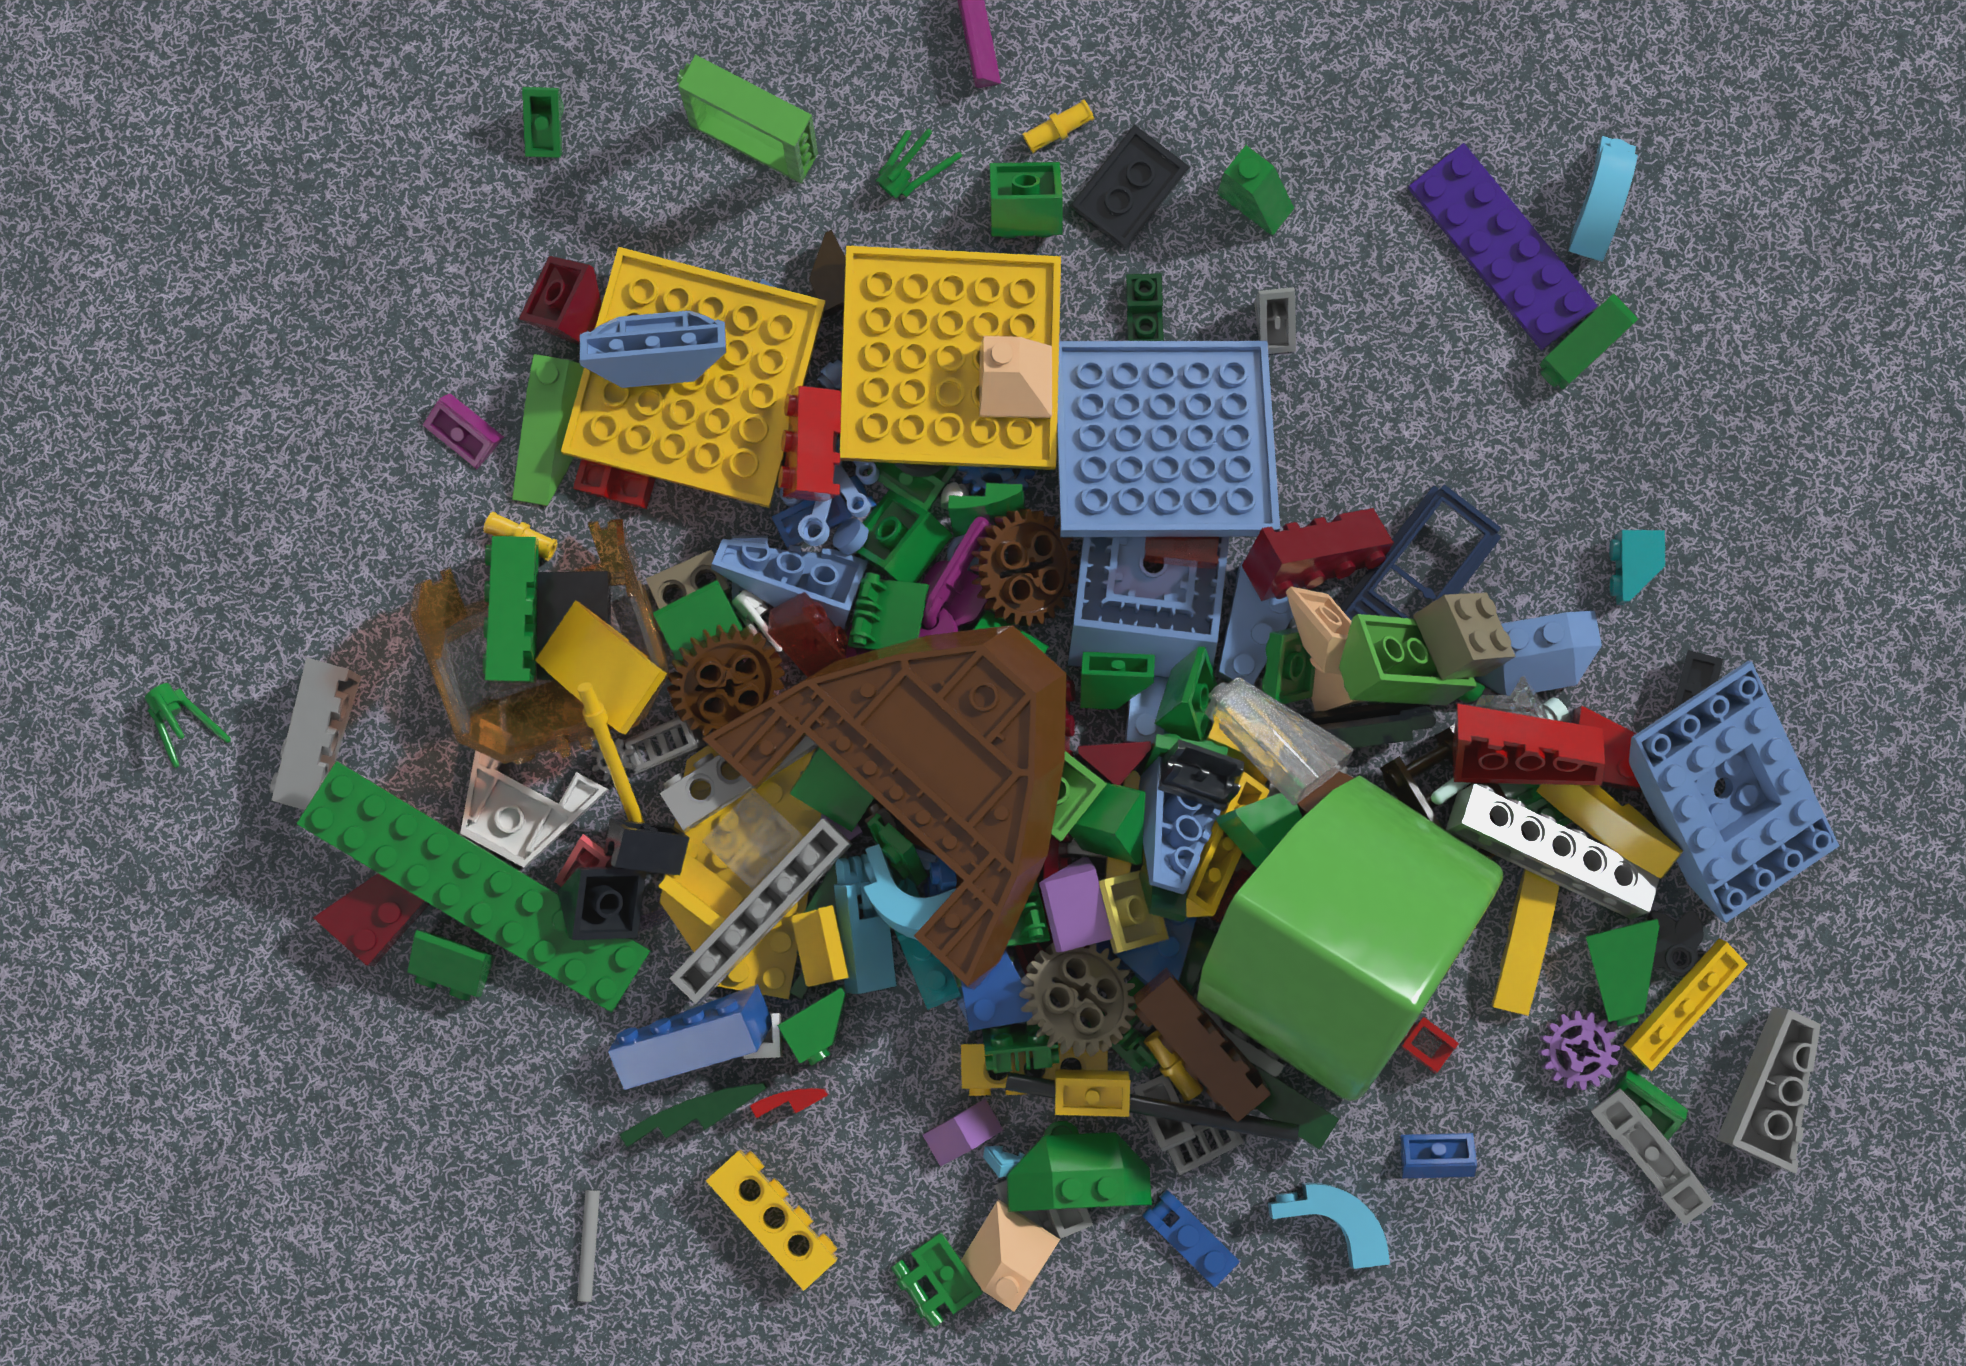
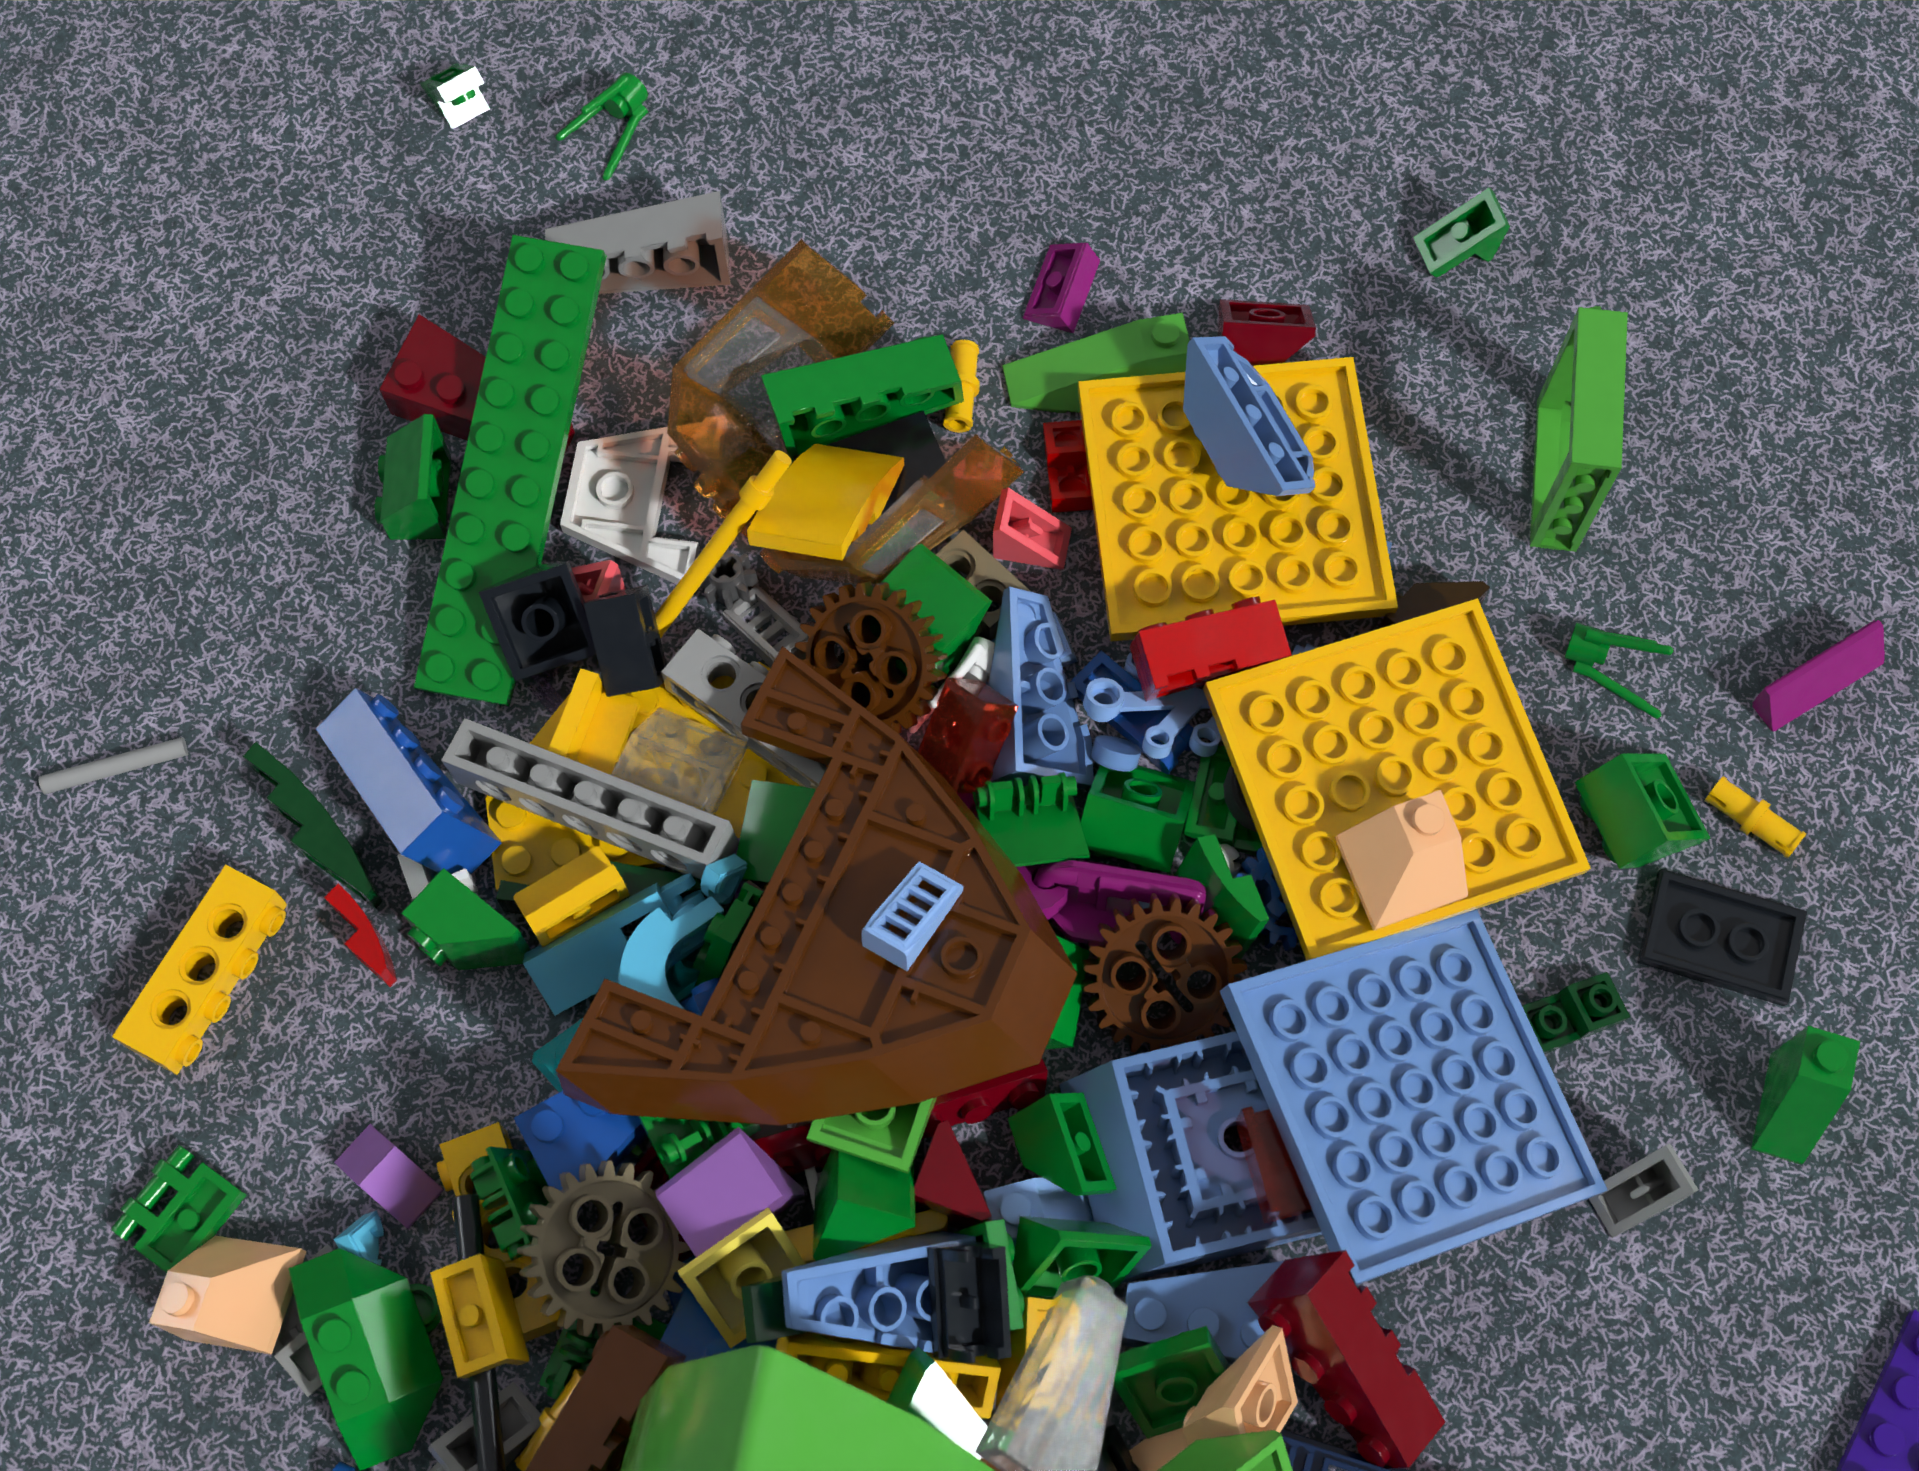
camera: 75 degrees right, 15 degrees down
none -> slope [420,63,490,129]
none -> medium azure tile [701,854,748,905]
none -> light blue slope [861,861,963,971]
none -> coral slope [993,487,1072,570]

